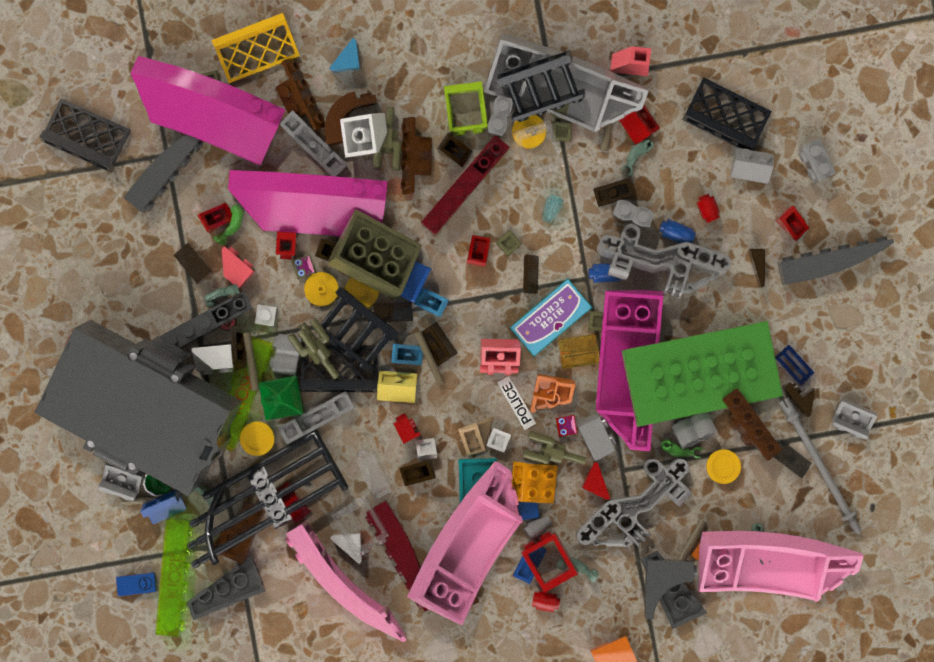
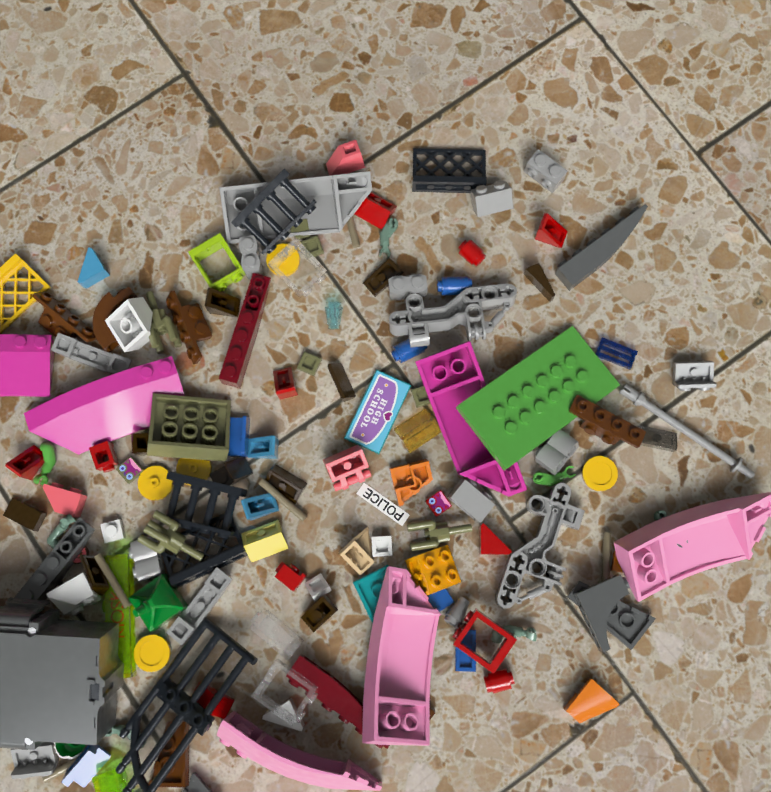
camera: 25 degrees left, 10 degrees down
dark brown slope [782,382,815,417] -> none

